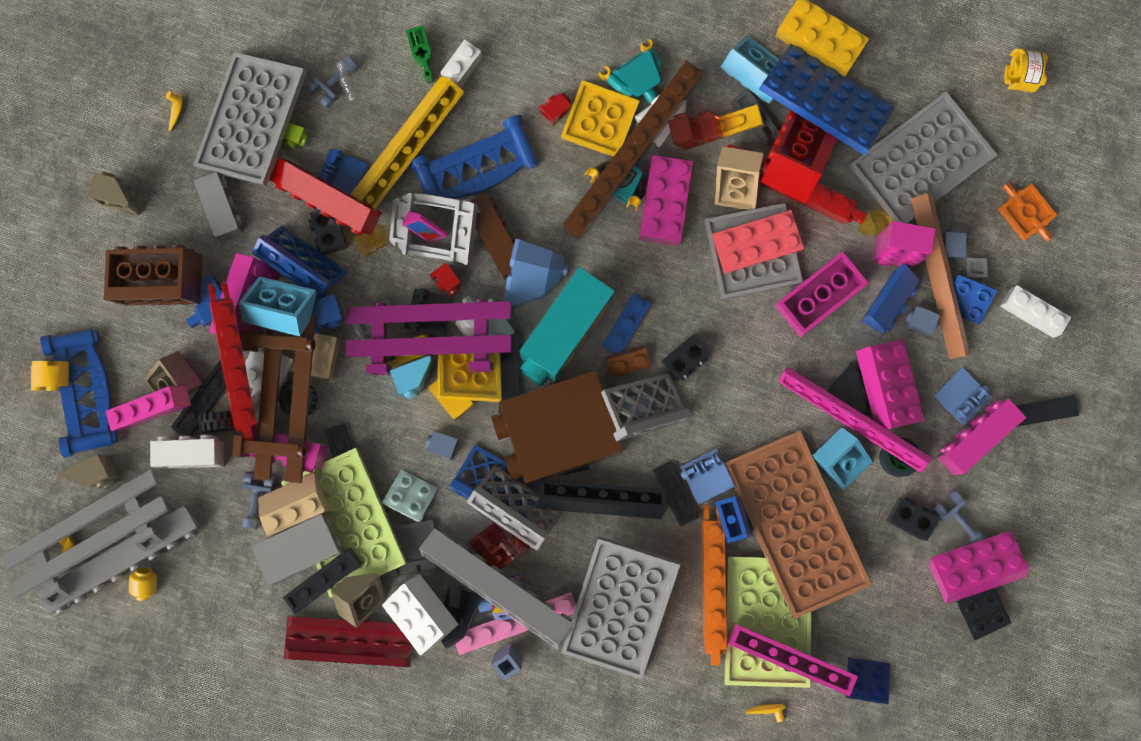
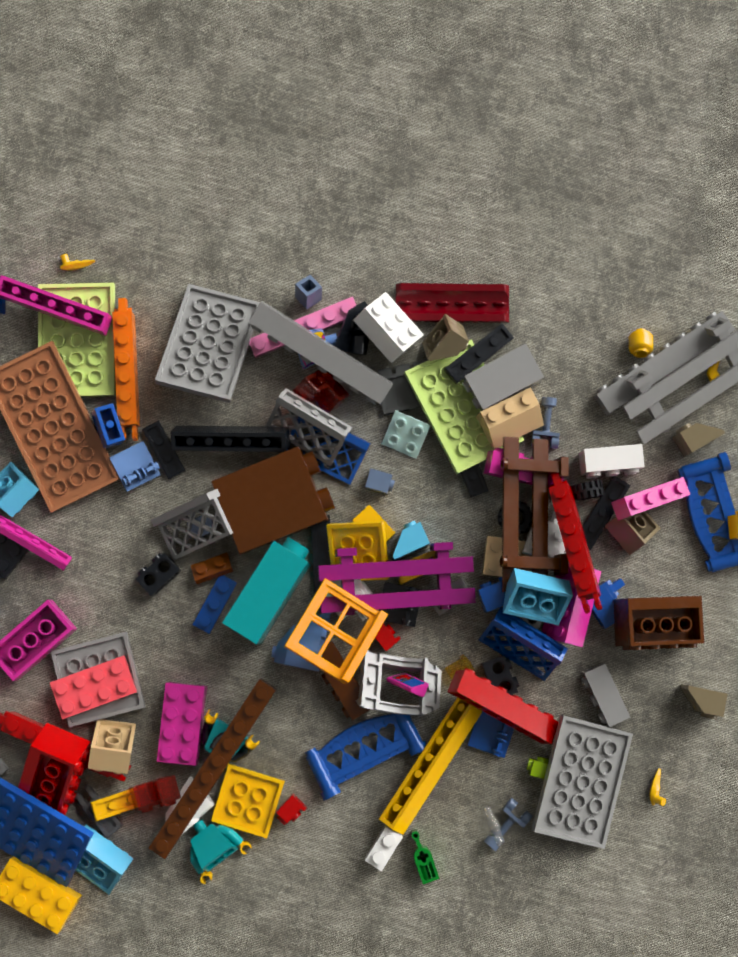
camera: 175 degrees right, 0 degrees up
none -> light orange window [284,578,388,684]

